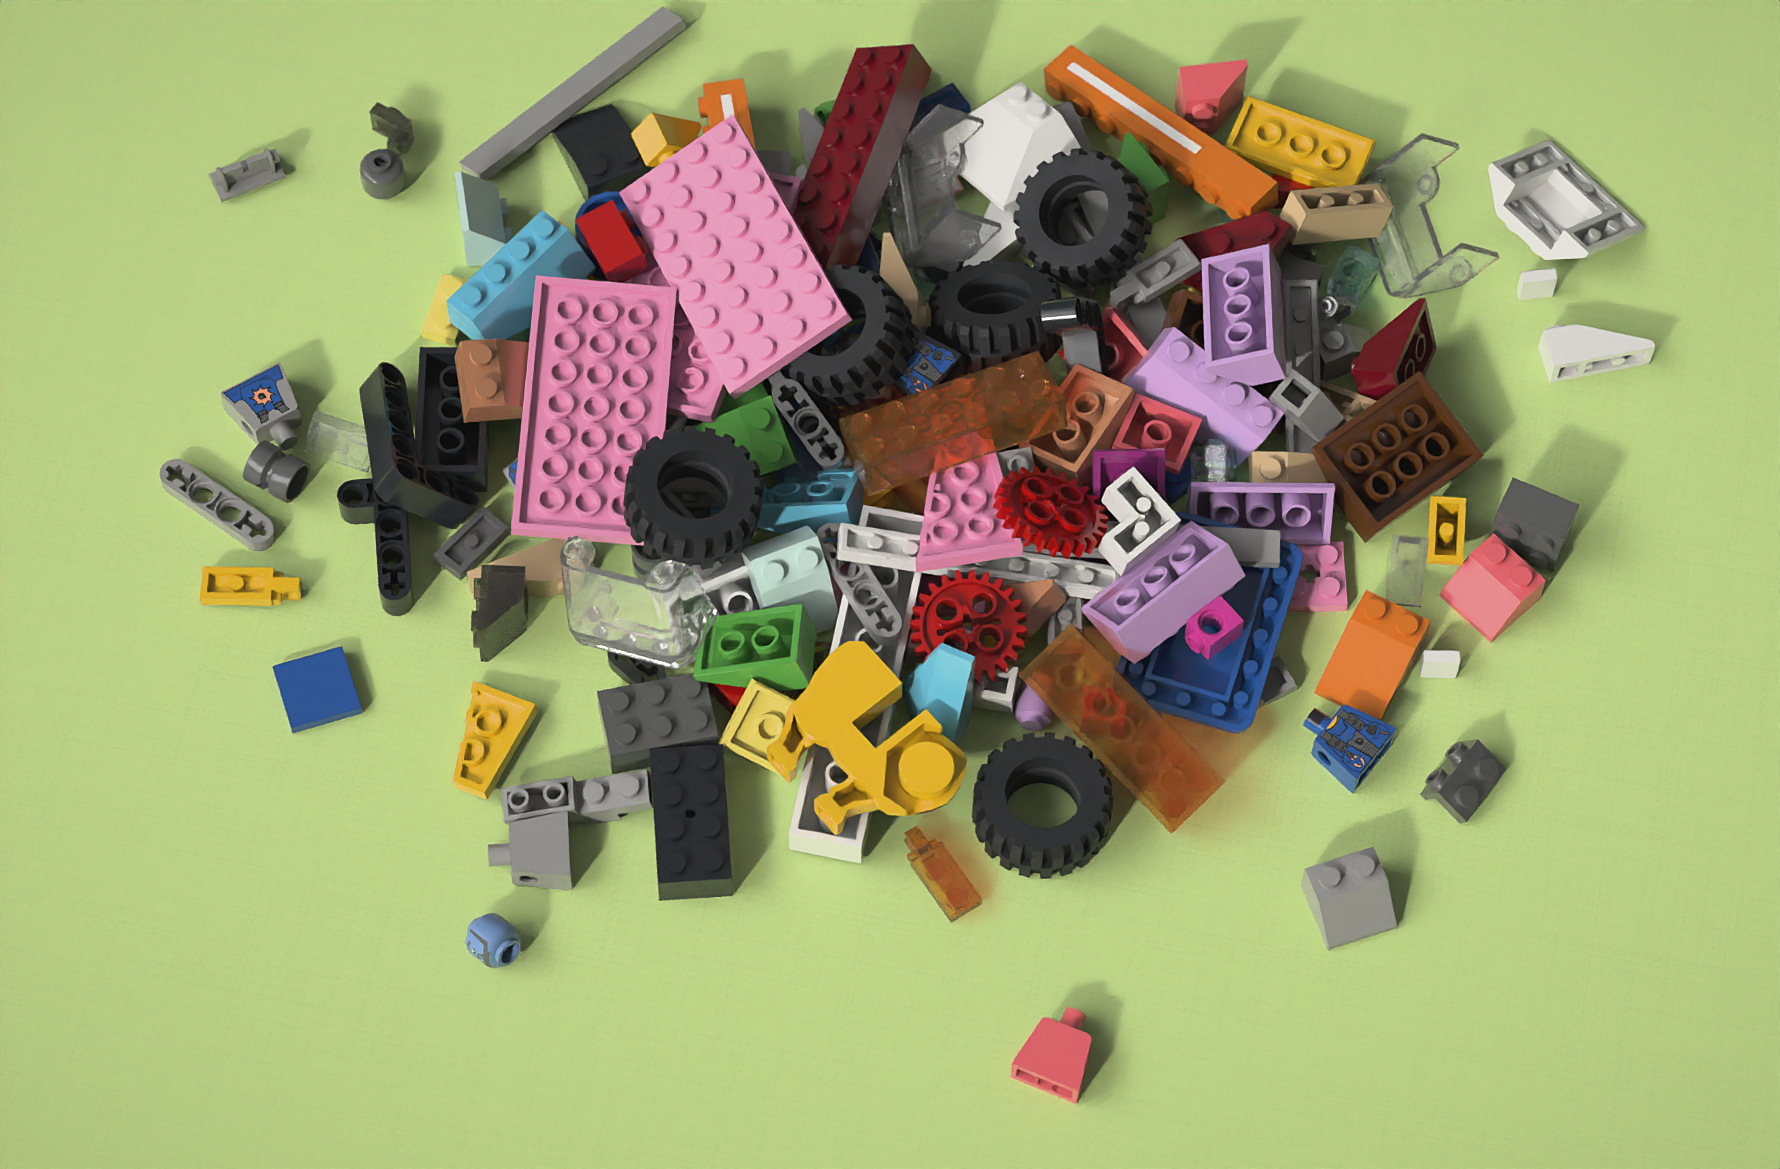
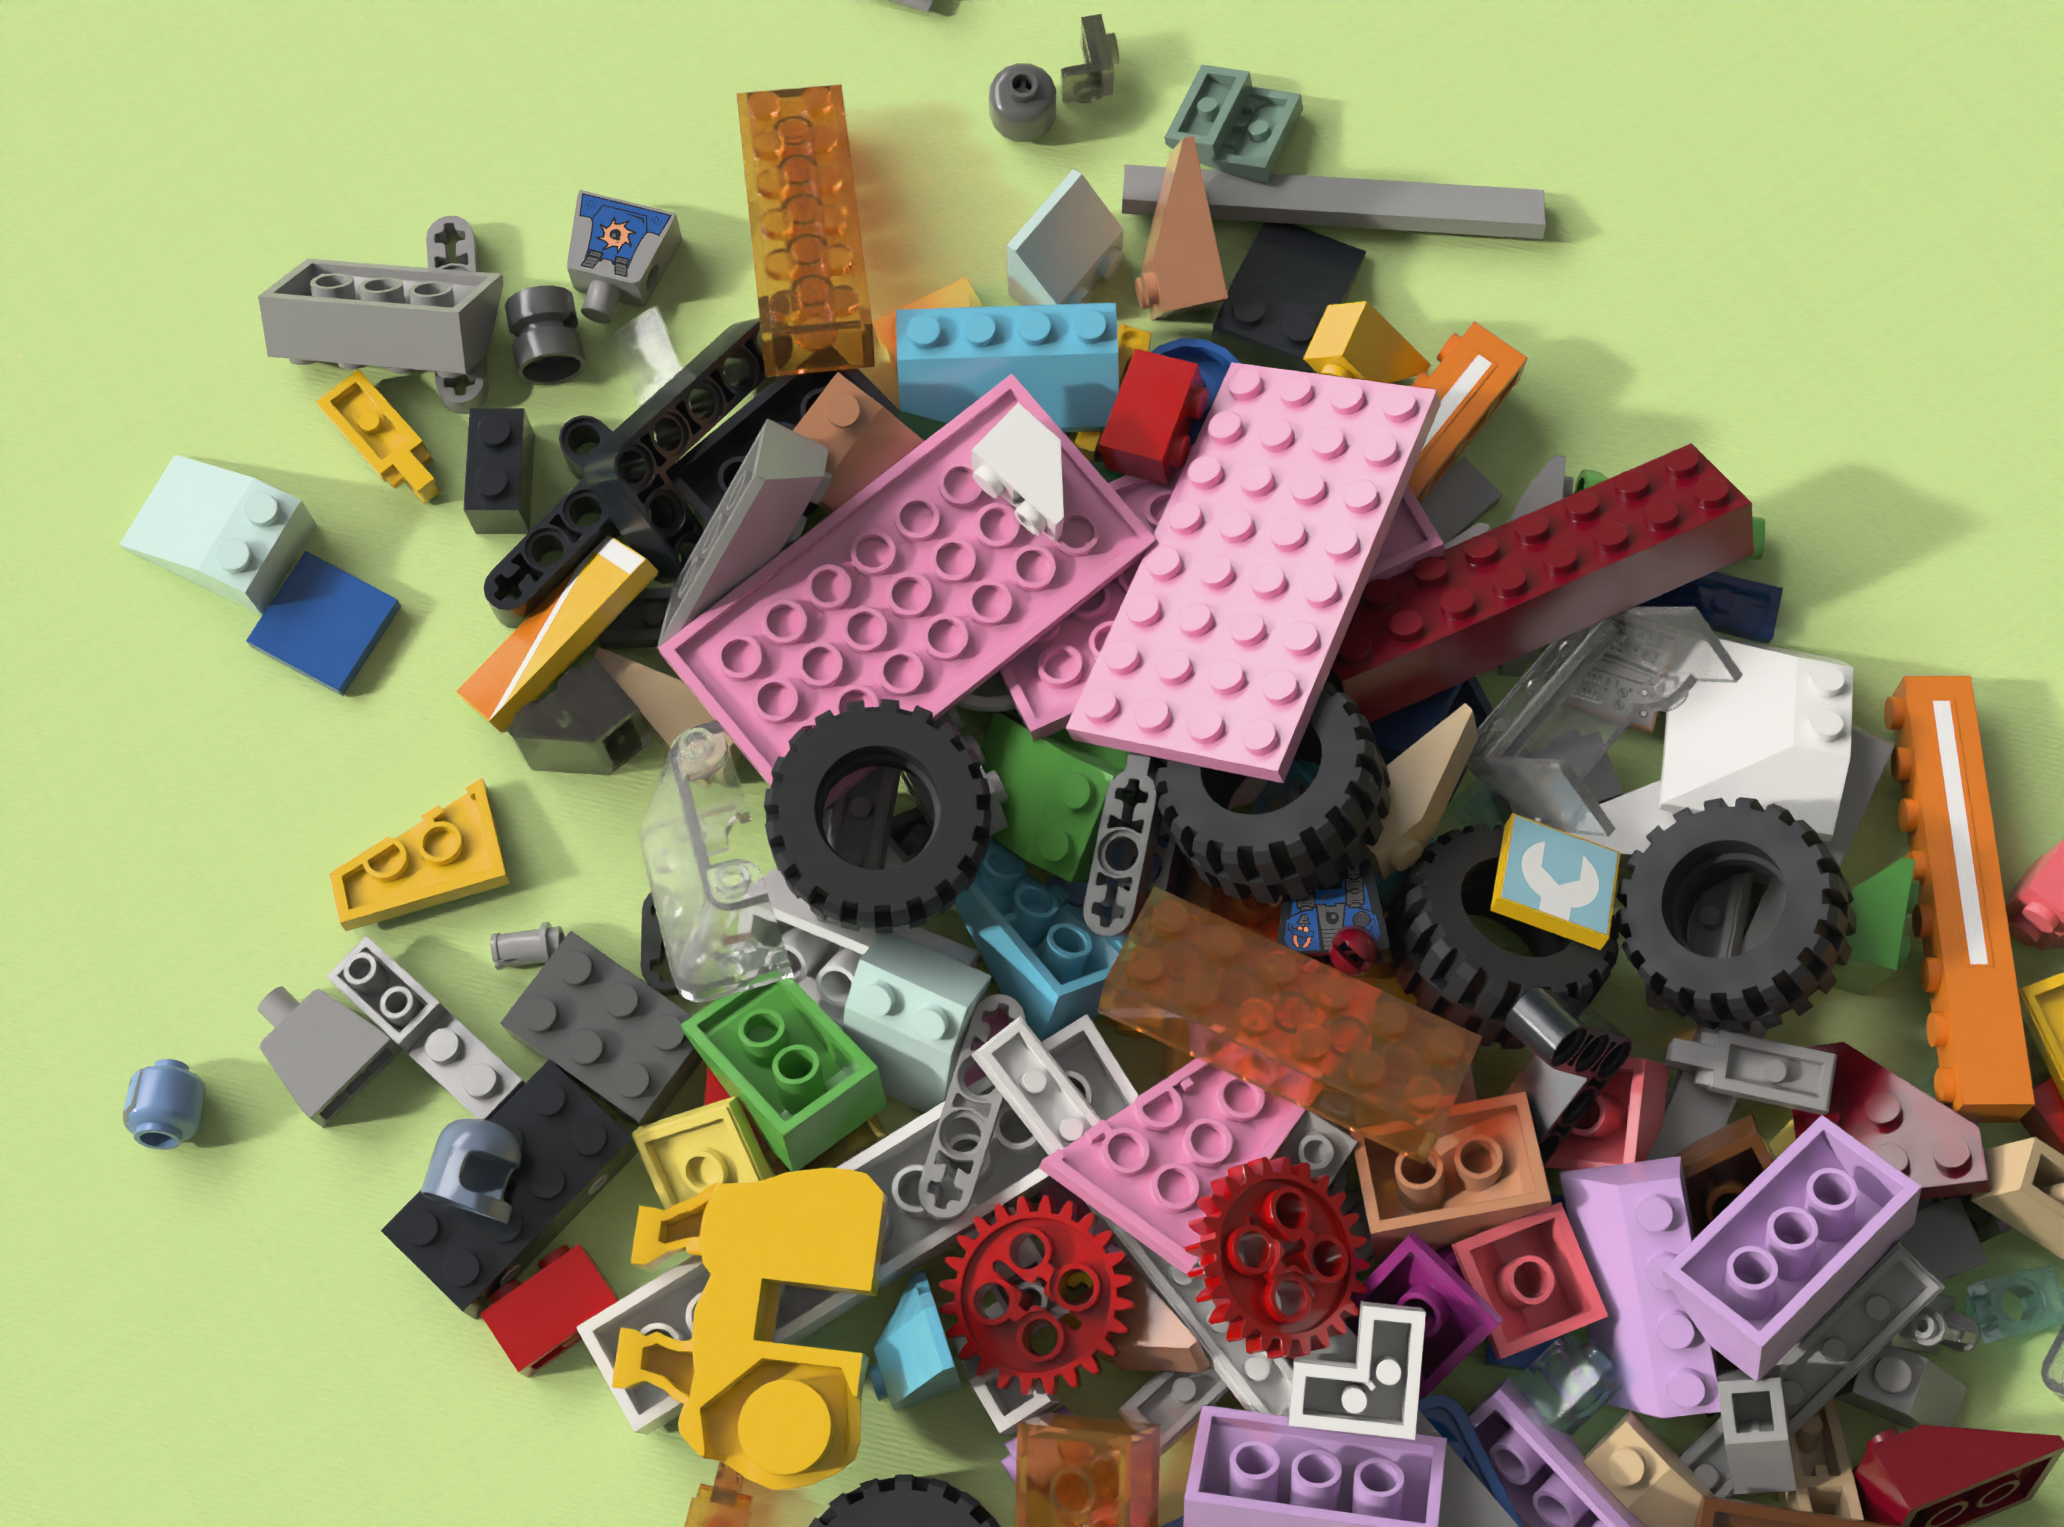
camera: 50 degrees right, 10 degrees up
none -> light aqua slope [119,455,317,615]
none -> light grey slope [258,259,503,378]
none -> sand blue helmet [421,1118,521,1224]
none -> yellow tile [456,535,659,734]
none -> black brick [463,408,535,534]
none -> red brick [479,1244,620,1378]
none -> light grey pin [491,922,565,970]
none -> light grey slope [657,419,832,649]
none -> clear orange brick [736,84,875,377]
none -> white slope [971,402,1064,543]
none -> nougat slope [1135,136,1228,320]
none -> sand green slope [1164,64,1303,183]
none -> dark red hinge [1329,925,1378,976]
none -> tile [1490,813,1621,950]

